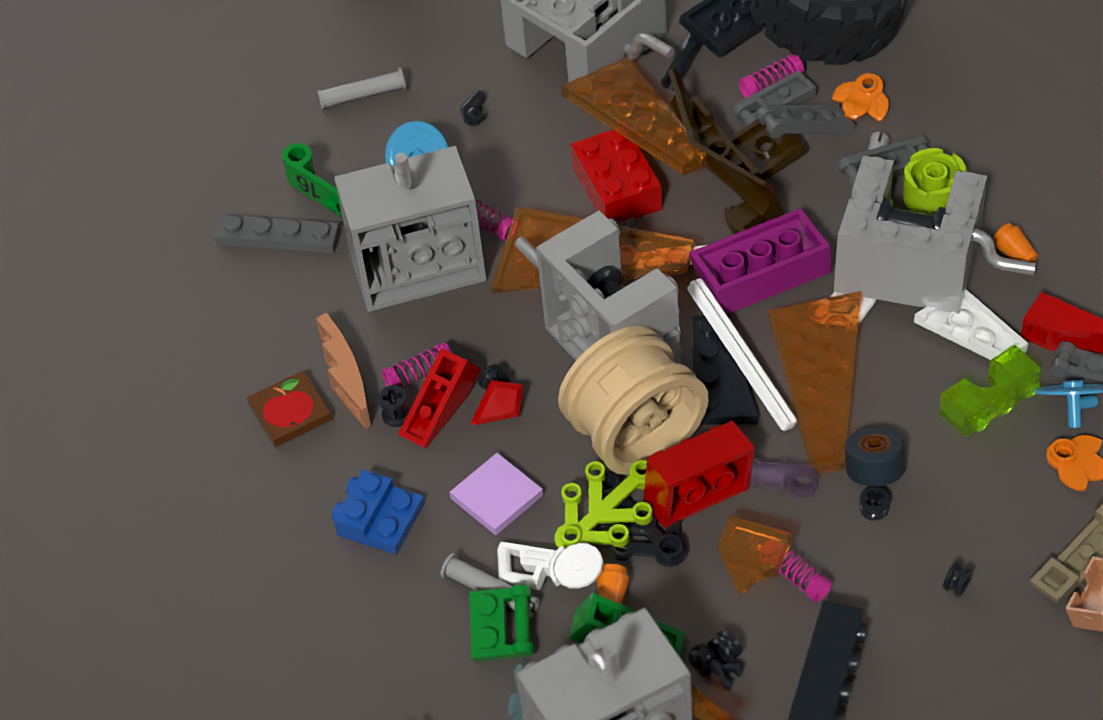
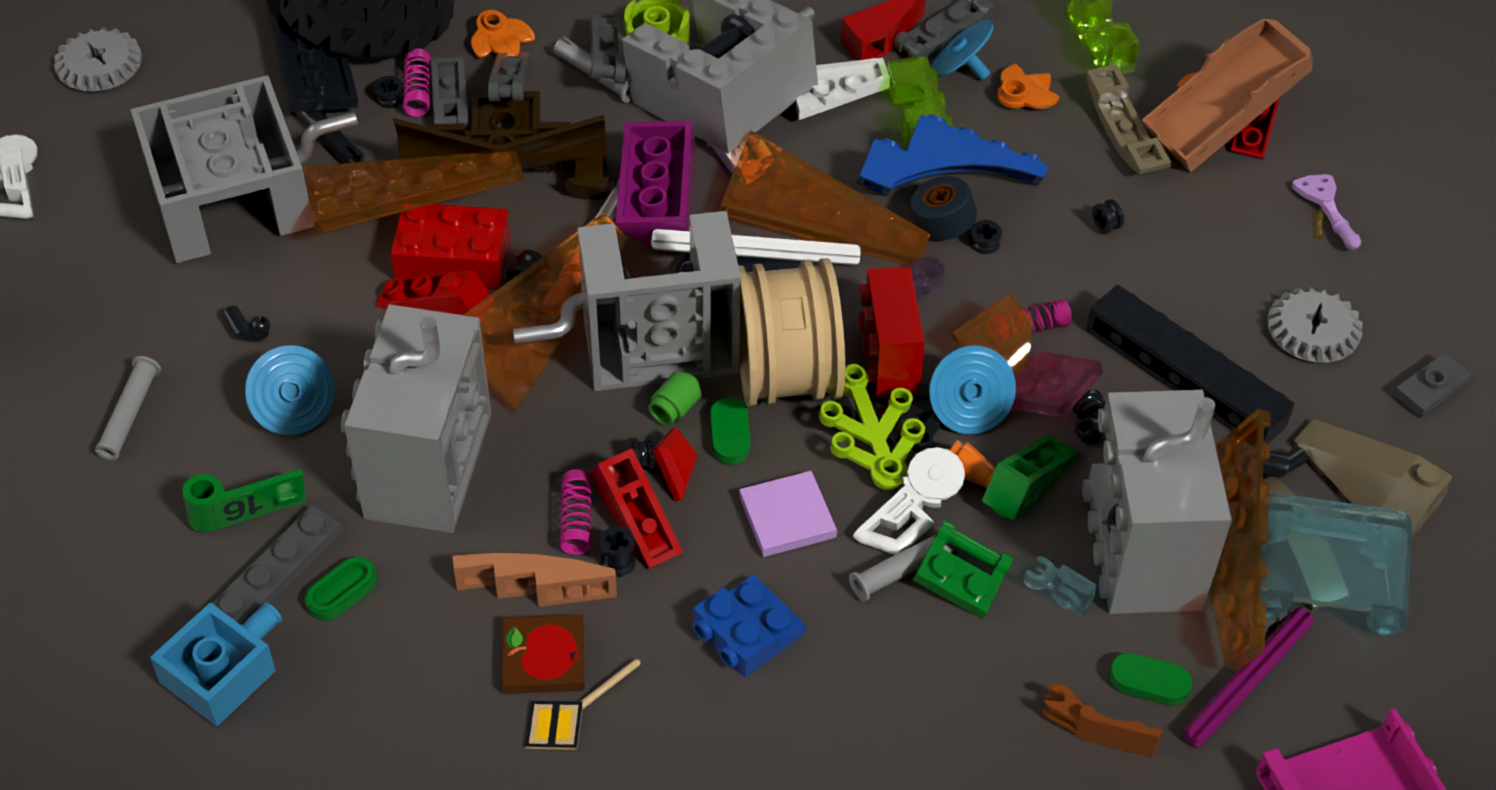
camera: 70 degrees left, 0 degrees up
none -> dark azure brick [150,602,282,727]
none -> green tile [305,557,377,621]
none -> black bush [373,76,404,108]
none -> red slope [376,269,495,325]
none -> piece [525,659,641,750]
none -> bright green brick [648,372,701,426]
none -> green tile [711,398,750,465]
none -> blue arch [856,114,1049,196]
none -> dark azure shield [929,345,1016,434]
none -> clear pink plate [1012,351,1104,418]

